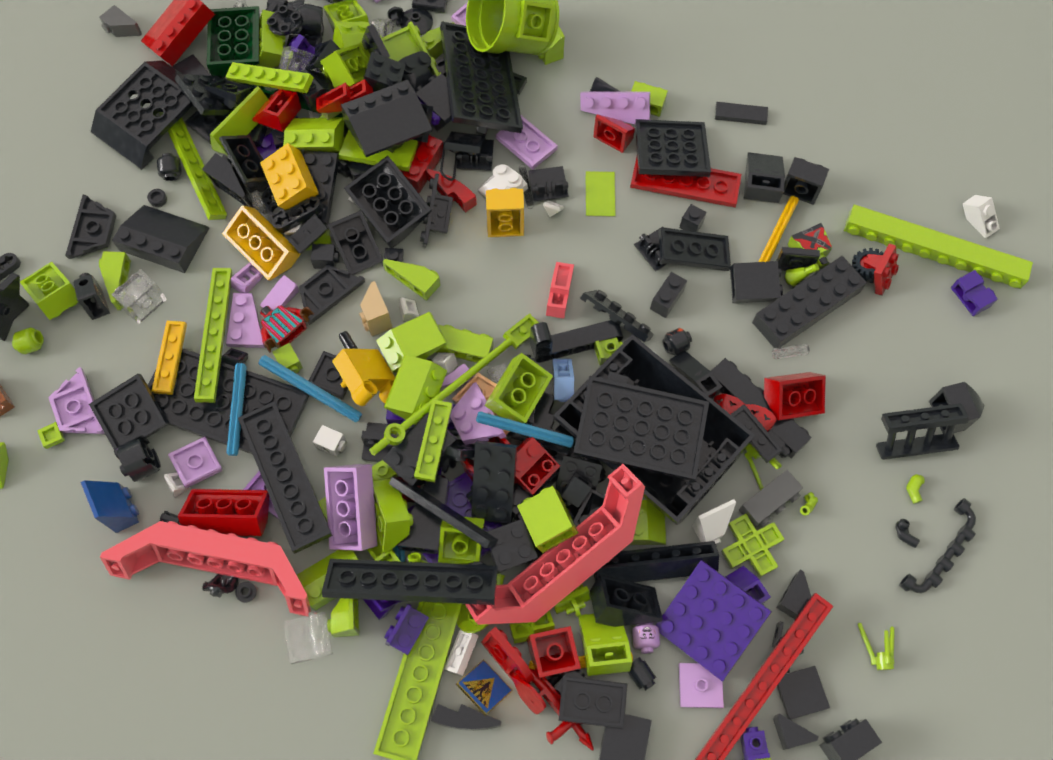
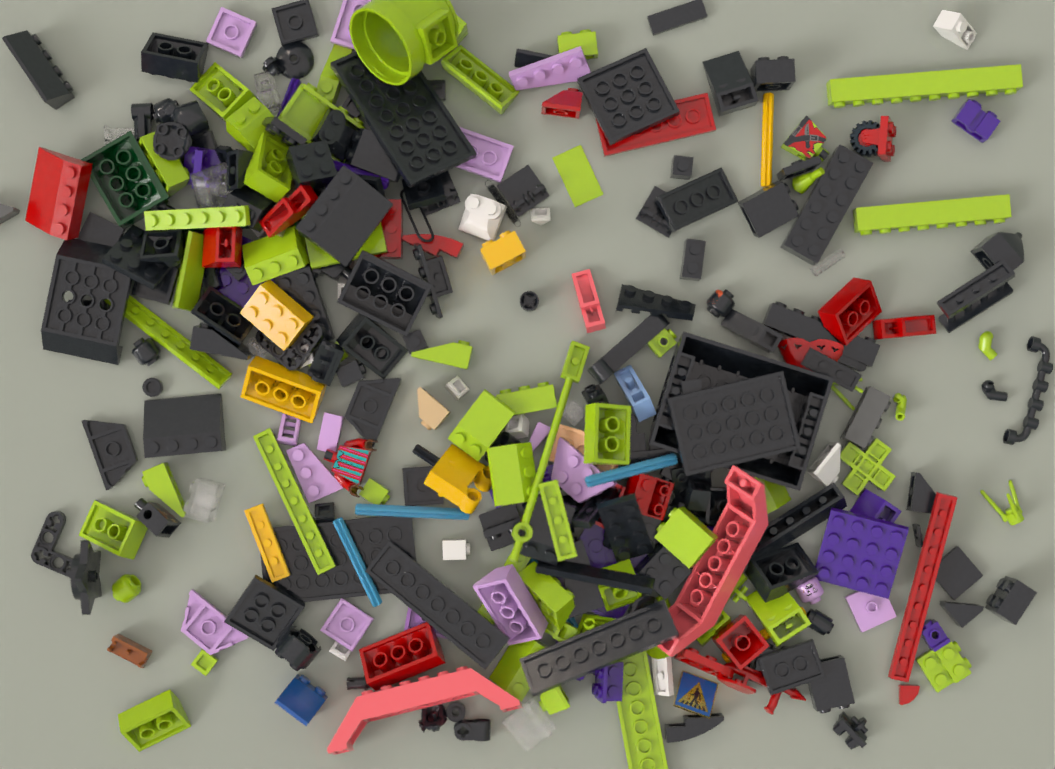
camera: 25 degrees left, 20 degrees up
none -> lime slope [441,45,520,115]
none -> black piece [454,719,491,741]
none -> black wheel [520,291,539,311]
none -> lime brick [852,194,1012,236]
none -> red slope [872,315,936,340]

